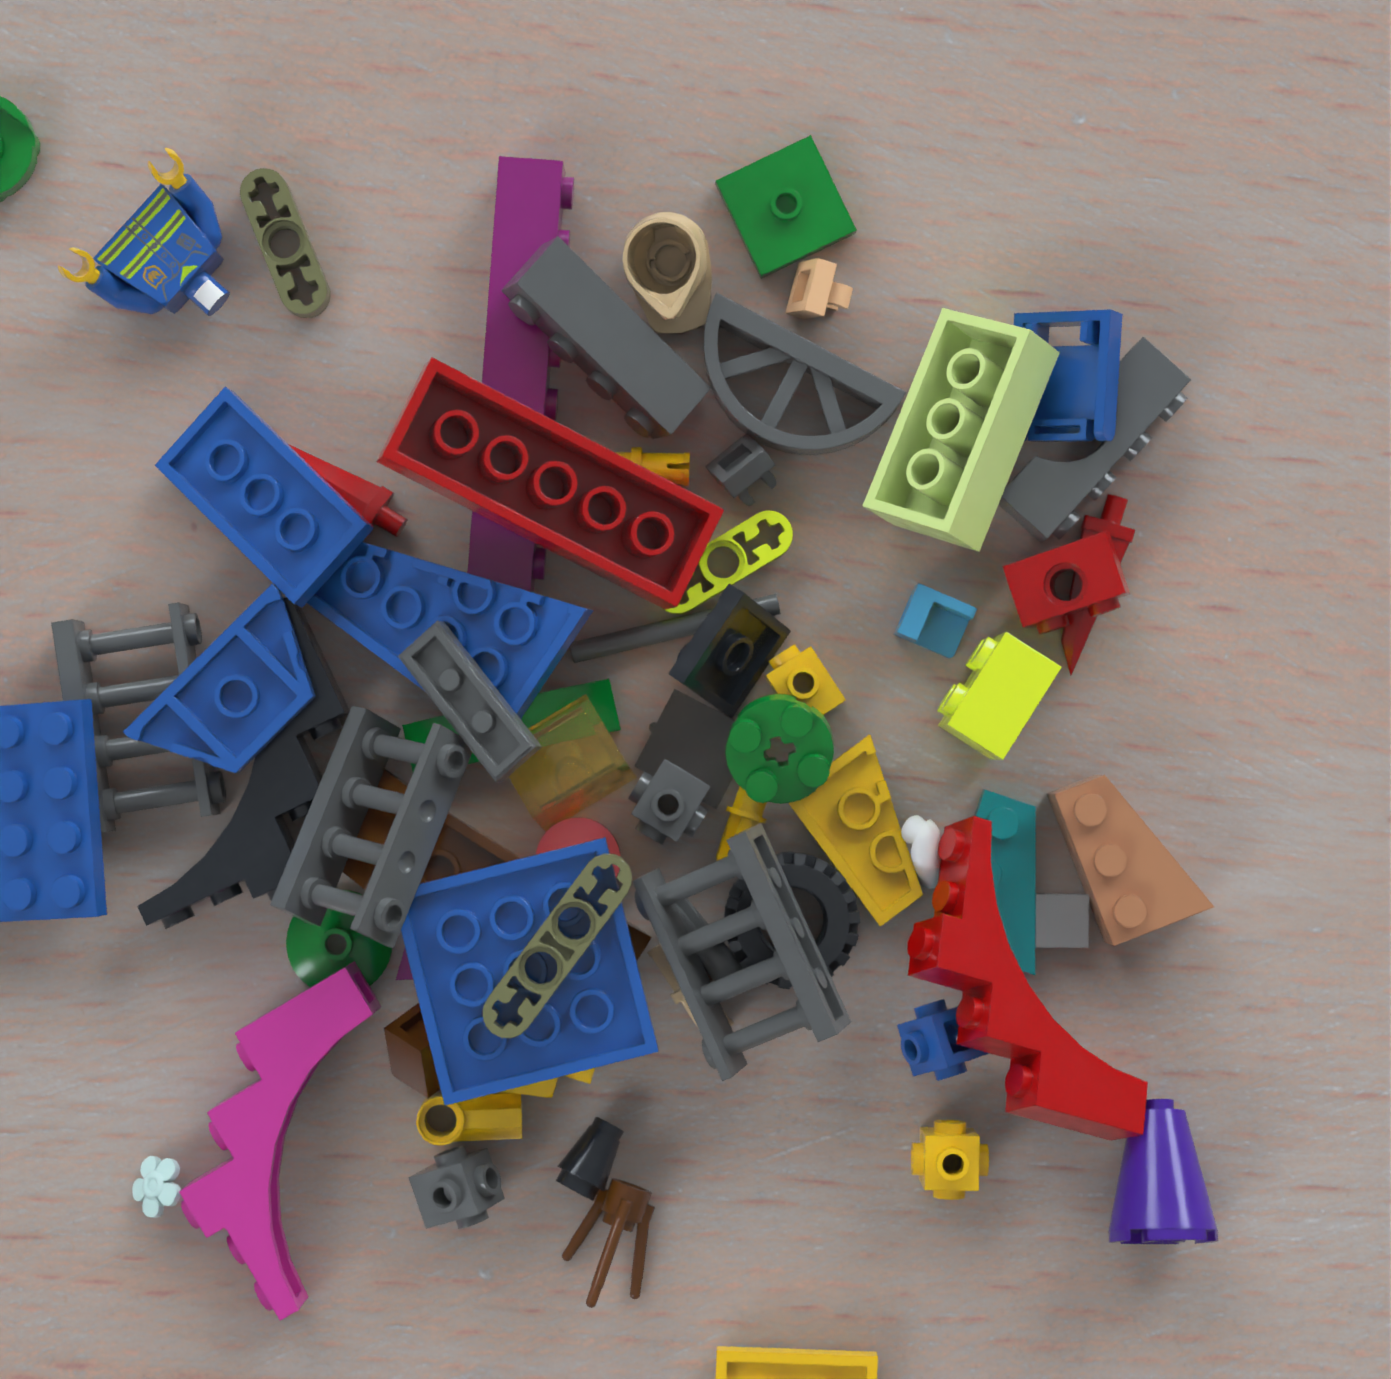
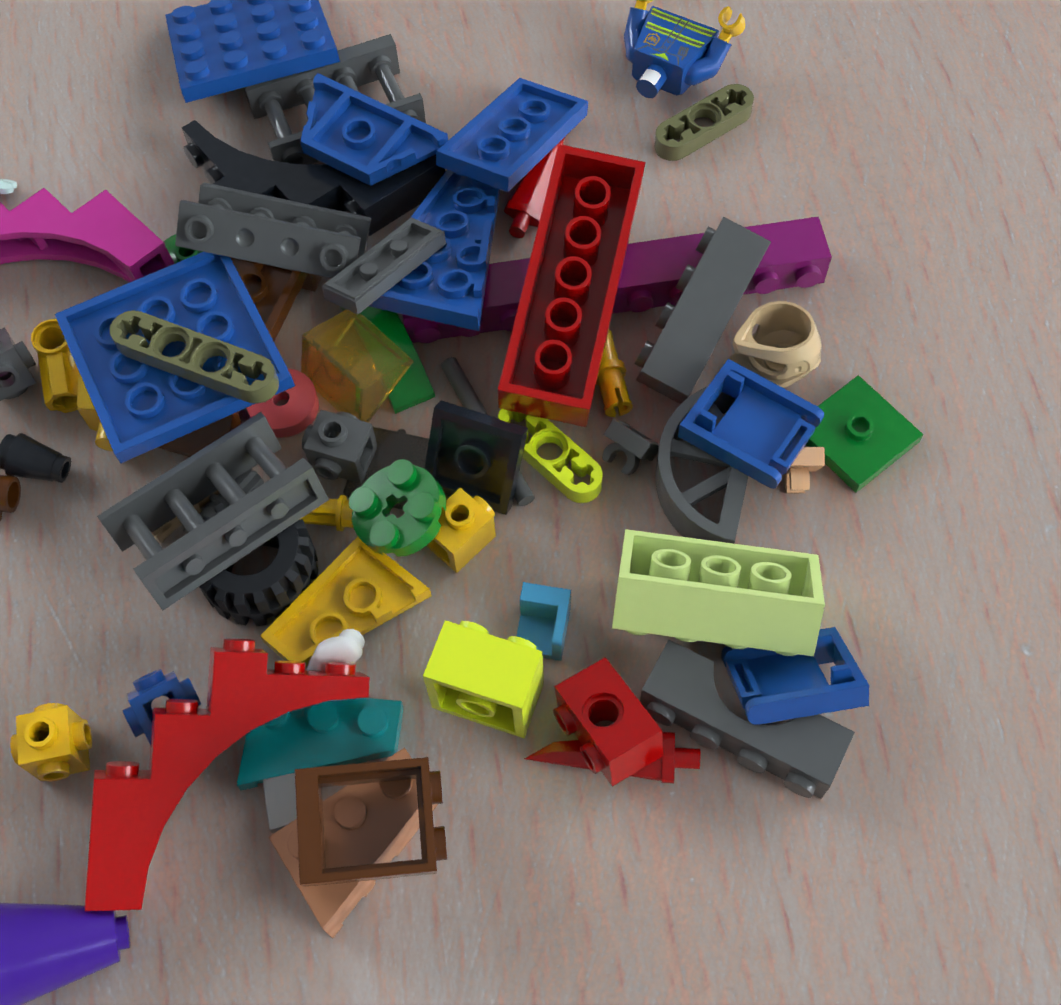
camera: 80 degrees right, 25 degrees down
none -> reddish brown window [295,757,447,887]
none -> blue container [678,359,824,489]

